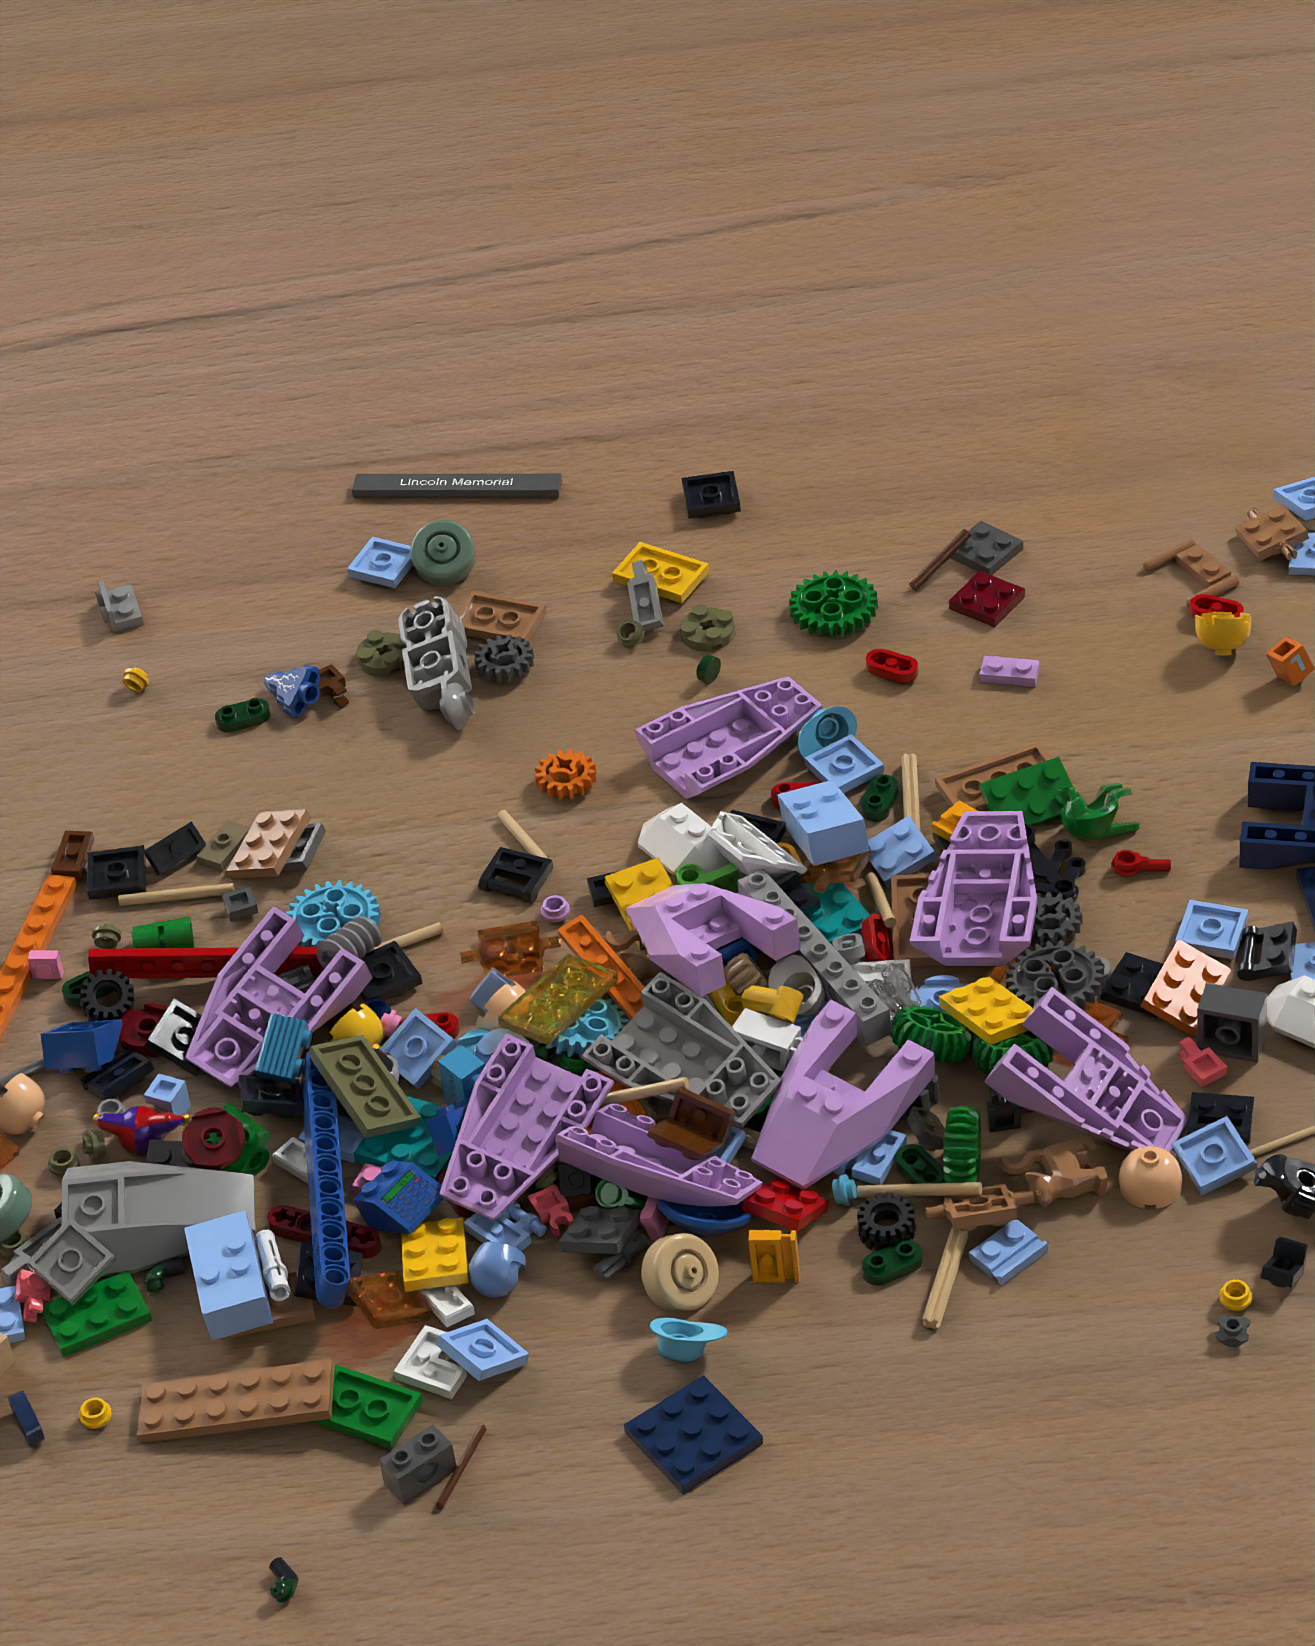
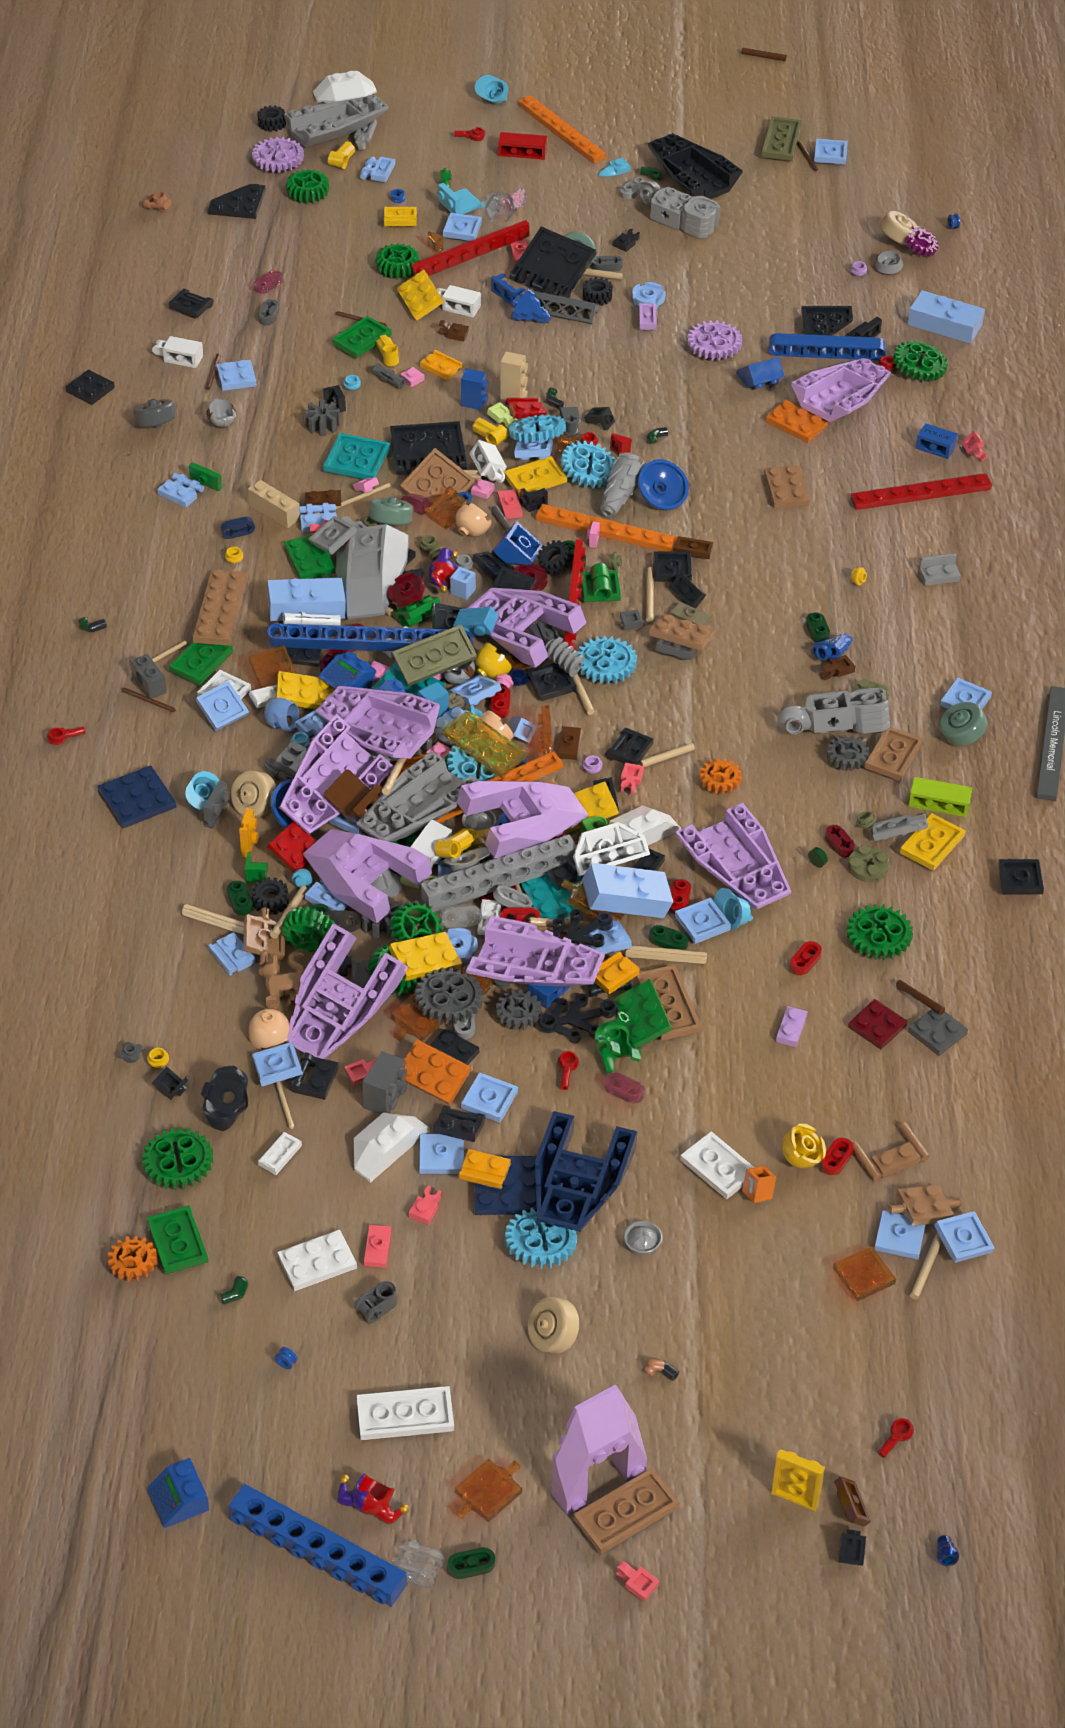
camera: 90 degrees right, 5 degrees up
none -> red plate [47,726,85,745]
none -> tan axle [152,641,187,663]
none -> dark grey plate [203,780,229,829]
none -> green panel [245,852,268,883]
none -> medium azure plate [291,732,310,748]
none -> black plant [552,909,613,947]
none -> clear pink plate [604,1072,645,1103]
none -> coral plate [621,763,644,794]
none -> white plate [680,1131,754,1199]
none -> dark red beam [825,825,855,857]
none -> lime brick [909,777,973,817]

